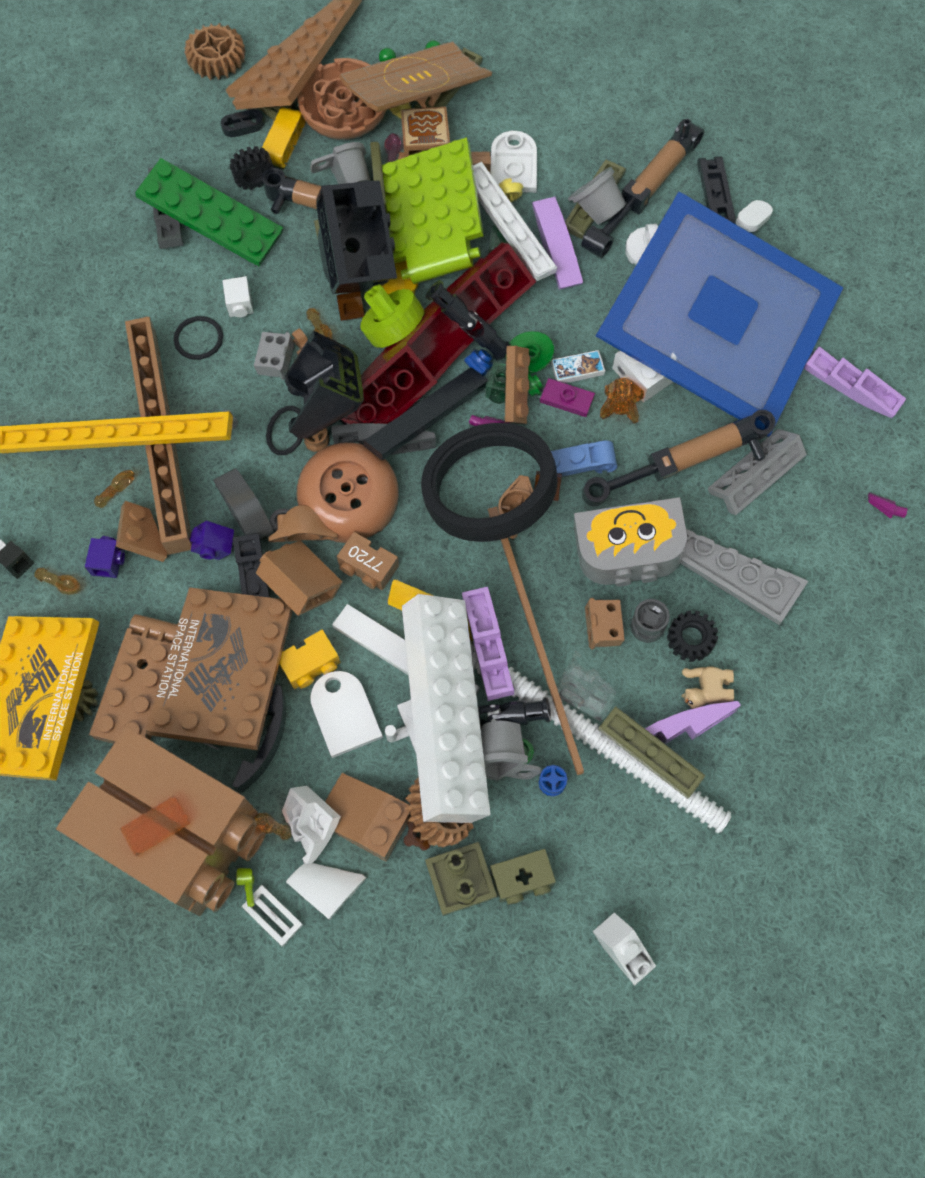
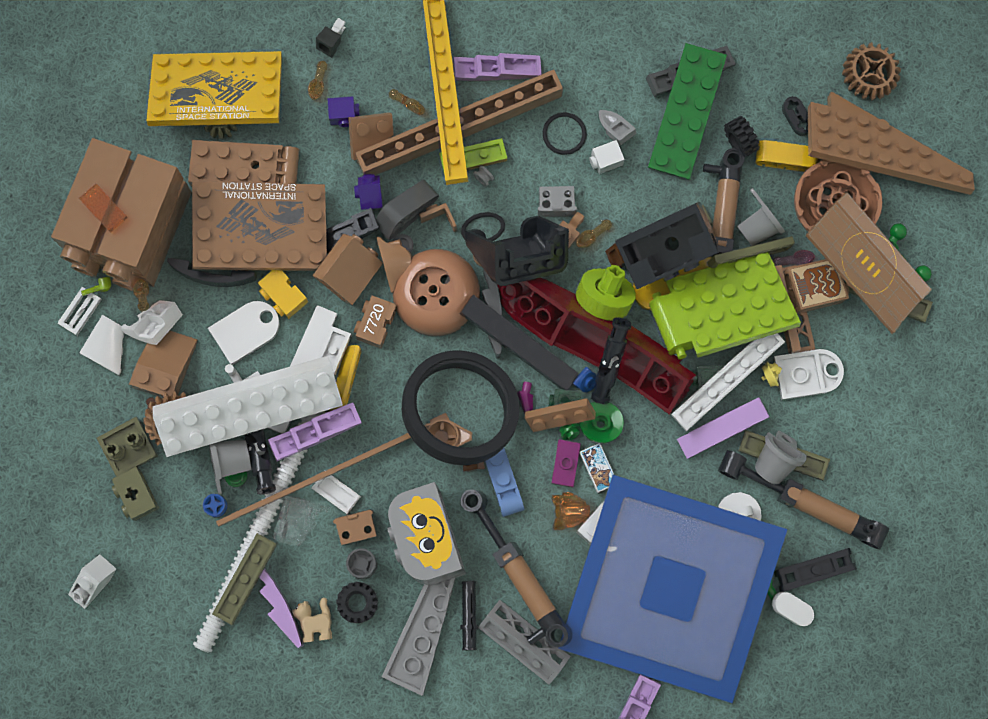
camera: 75 degrees right, 10 degrees up
none -> white tile [312,470,361,515]
none -> white plate [317,326,352,375]
none -> medium nougat bracket [419,203,457,232]
none -> lime plate [439,138,507,176]
none -> lavender slope [452,53,541,81]
none -> black pin [460,581,478,650]
none -> light grey plate [599,110,636,146]

